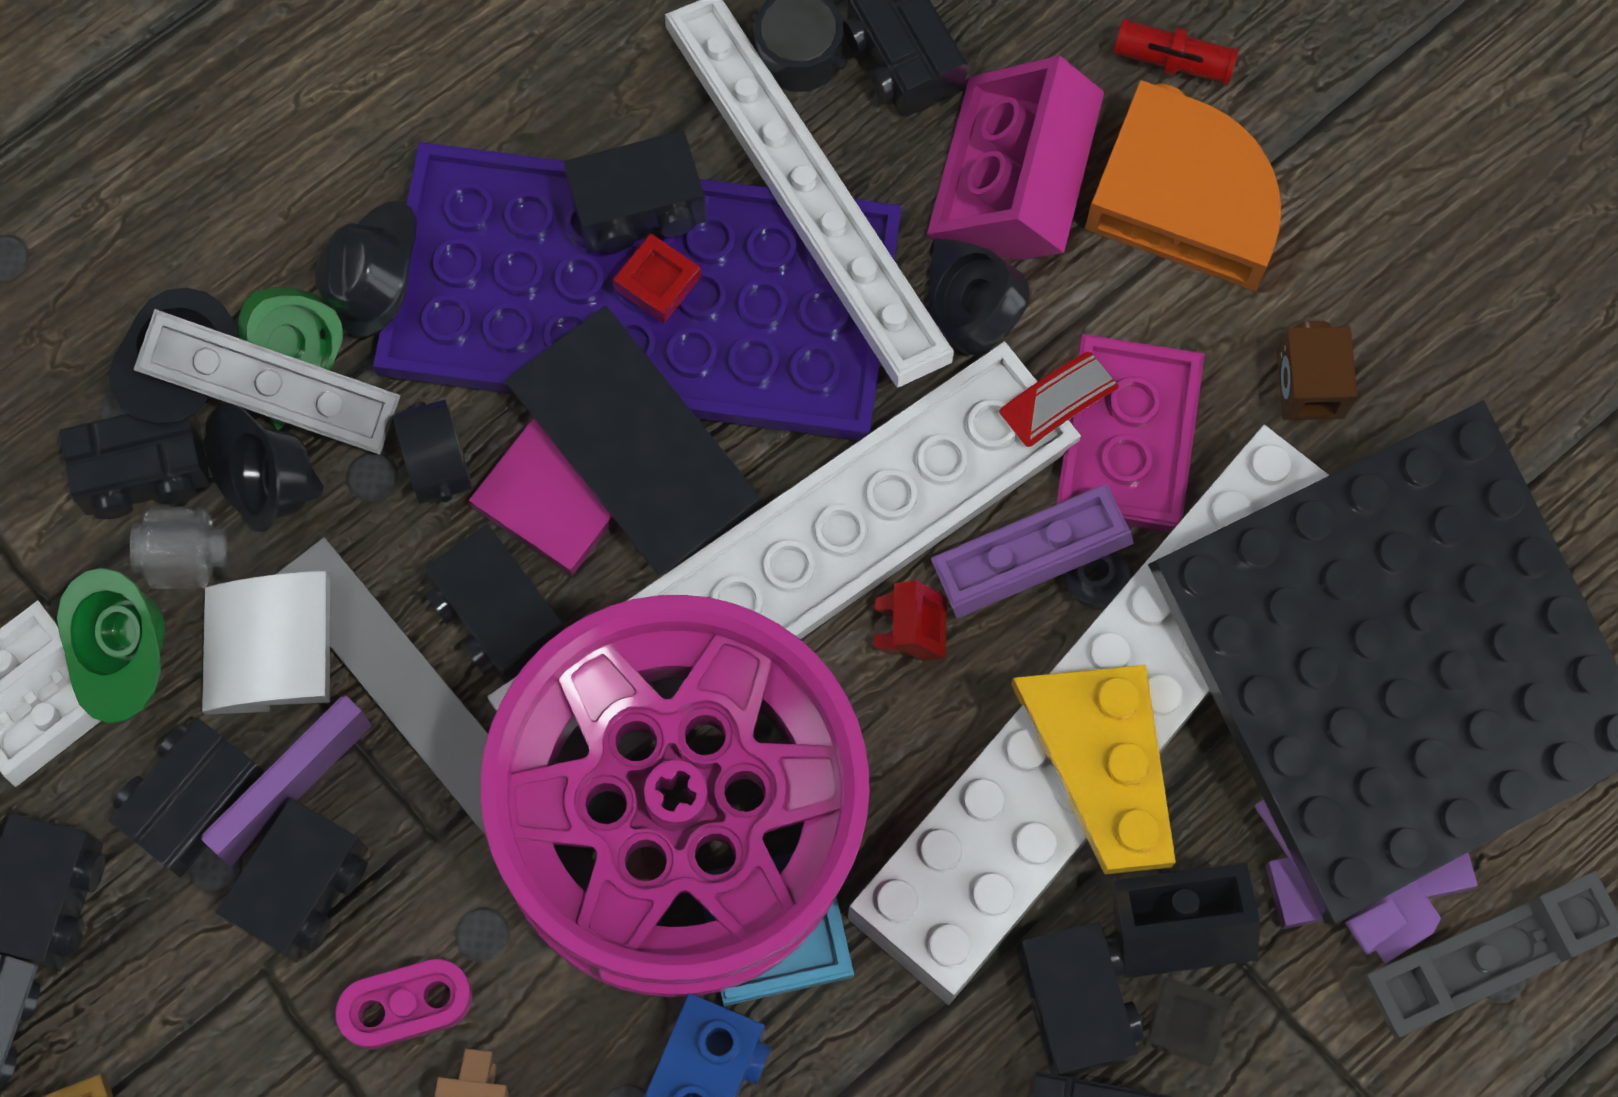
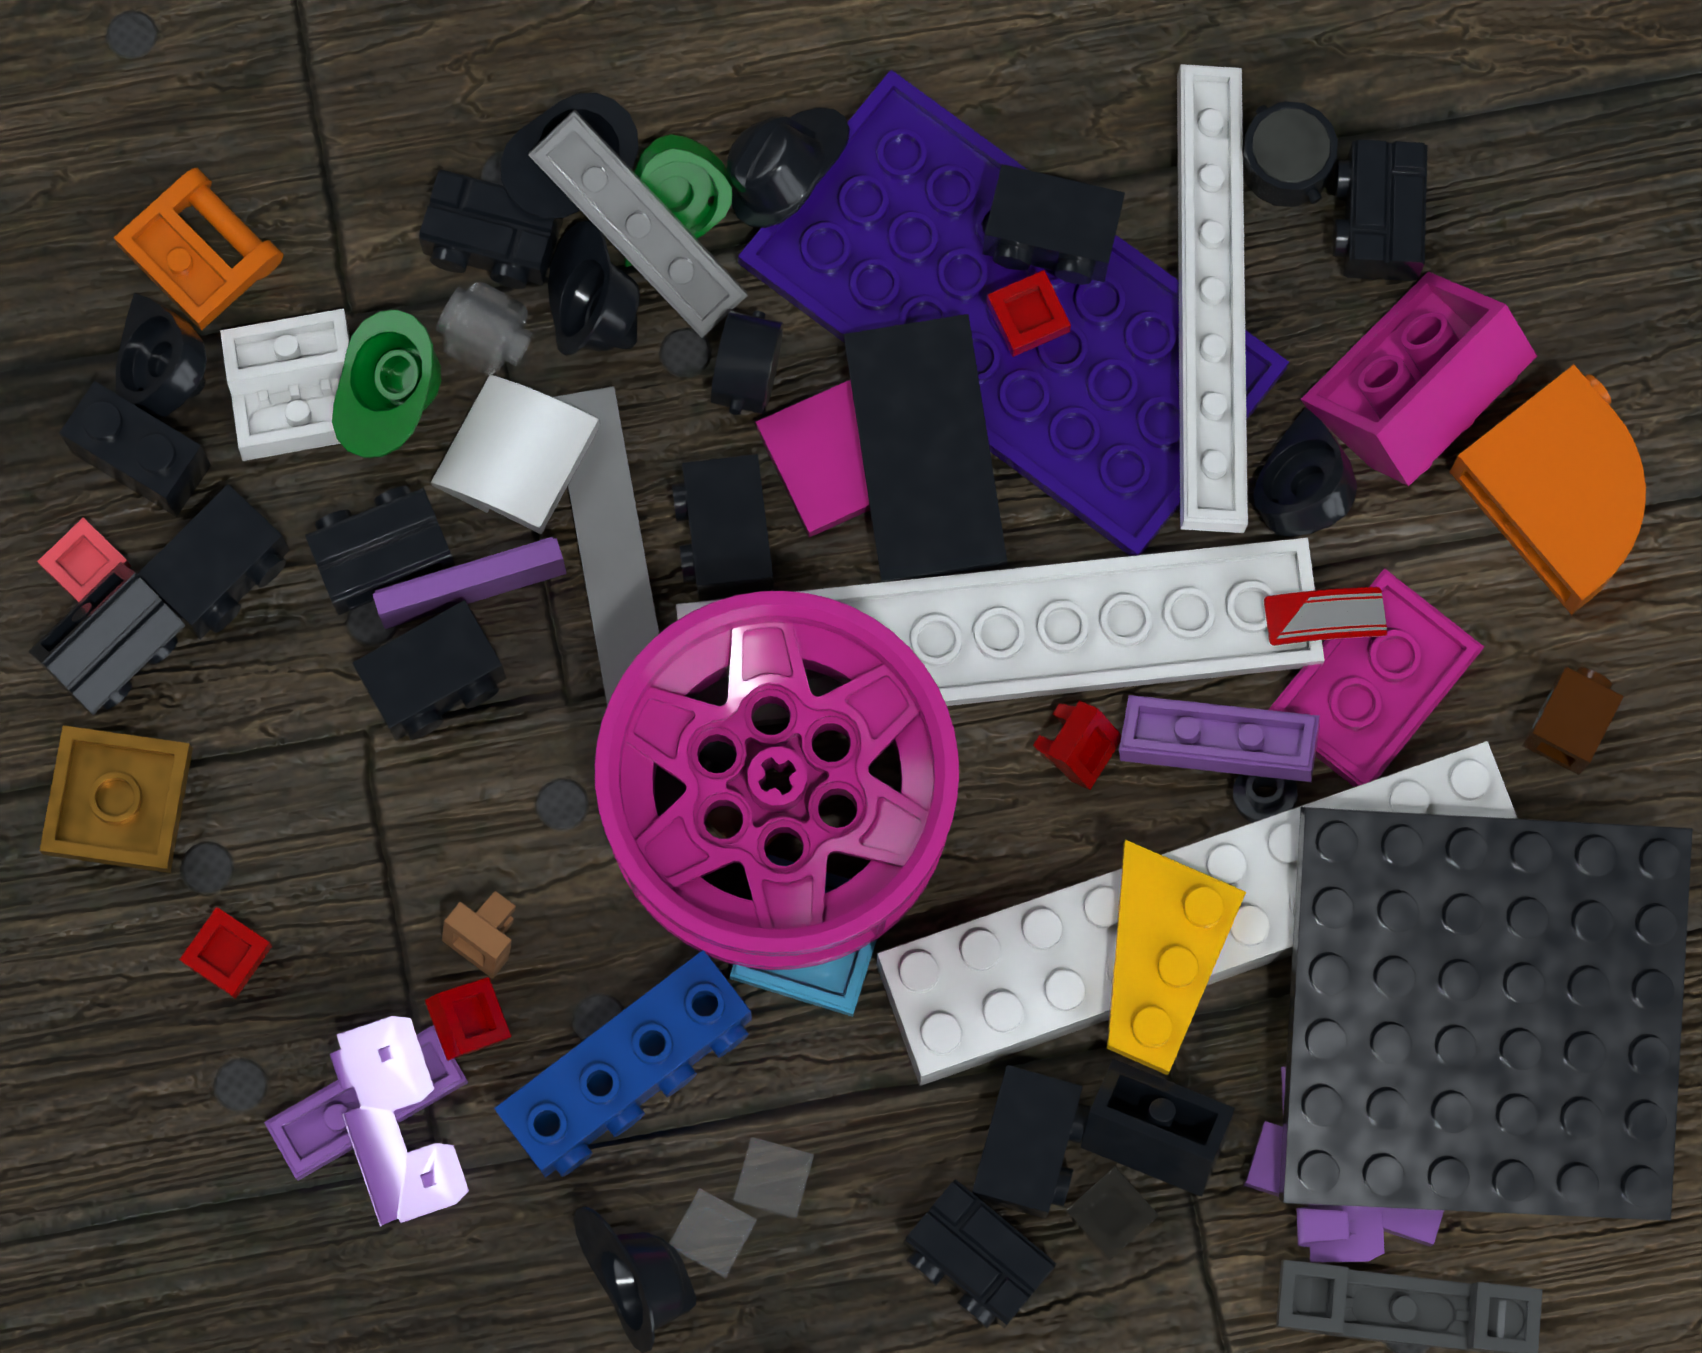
camera: 30 degrees right, 5 degrees up
dark pink plate [336,959,473,1049] -> none
red pin [1113,18,1239,86] -> none

